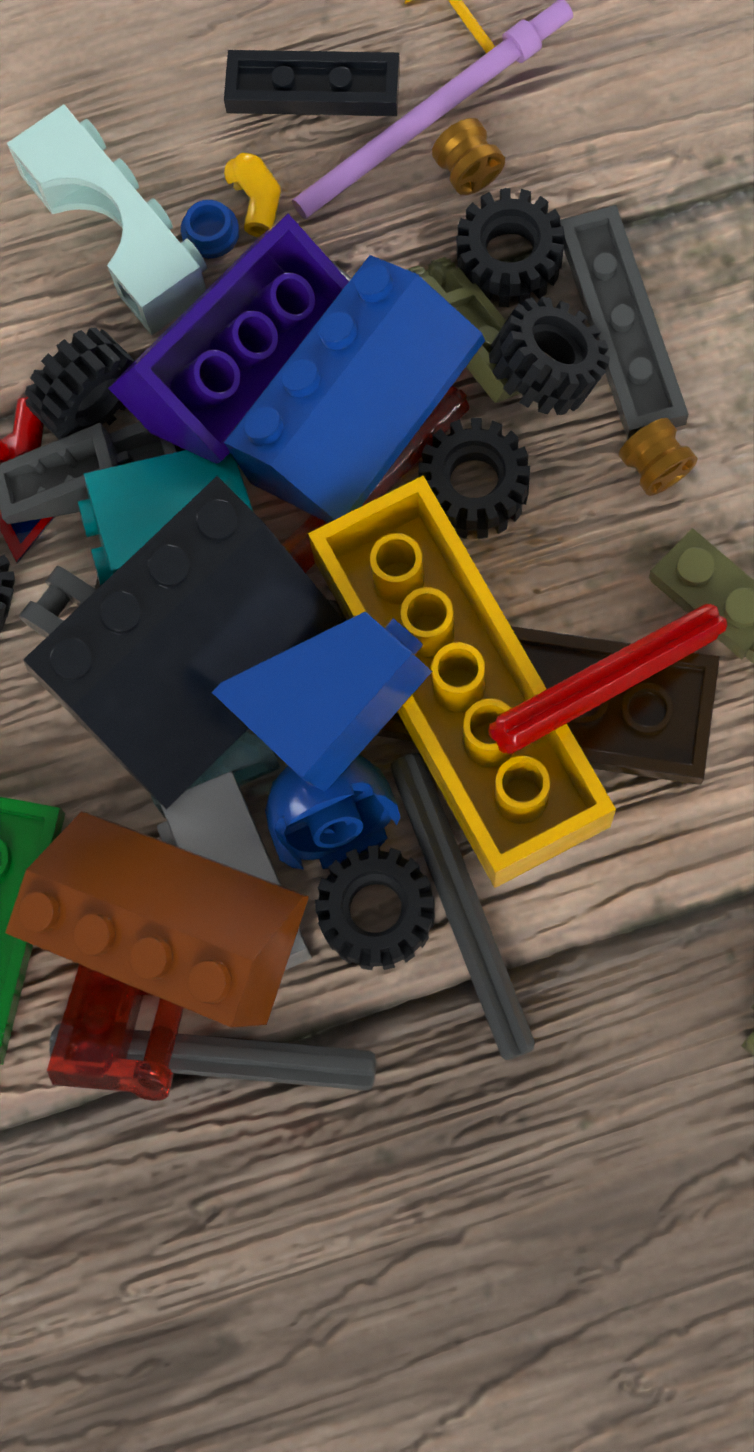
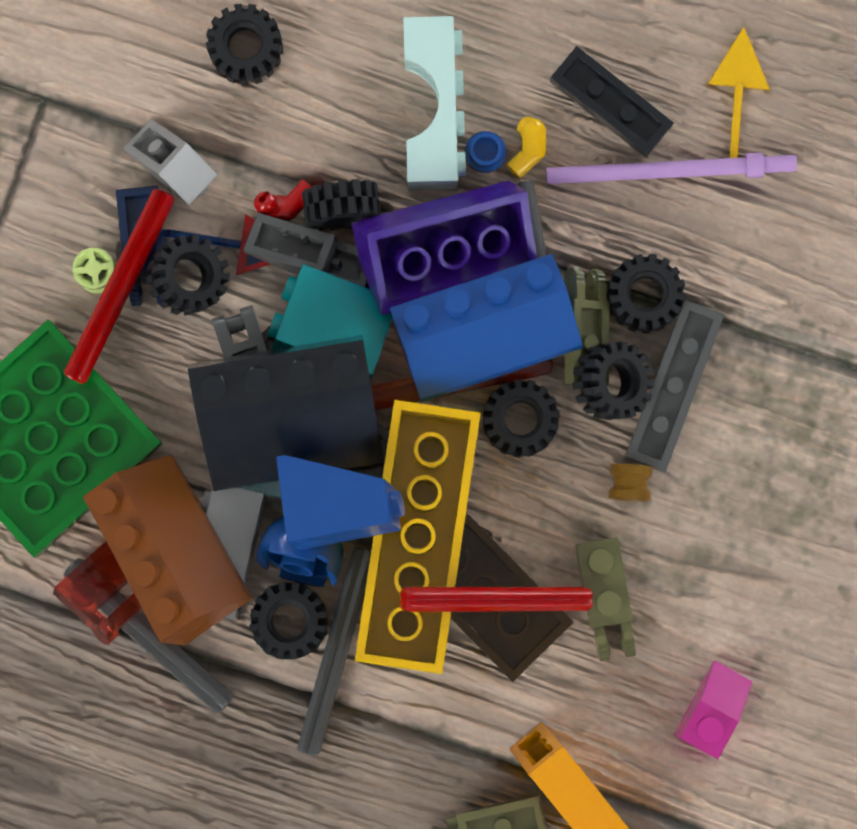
camera: 25 degrees right, 10 degrees up
pearl gold wheel [432,118,505,195] -> none

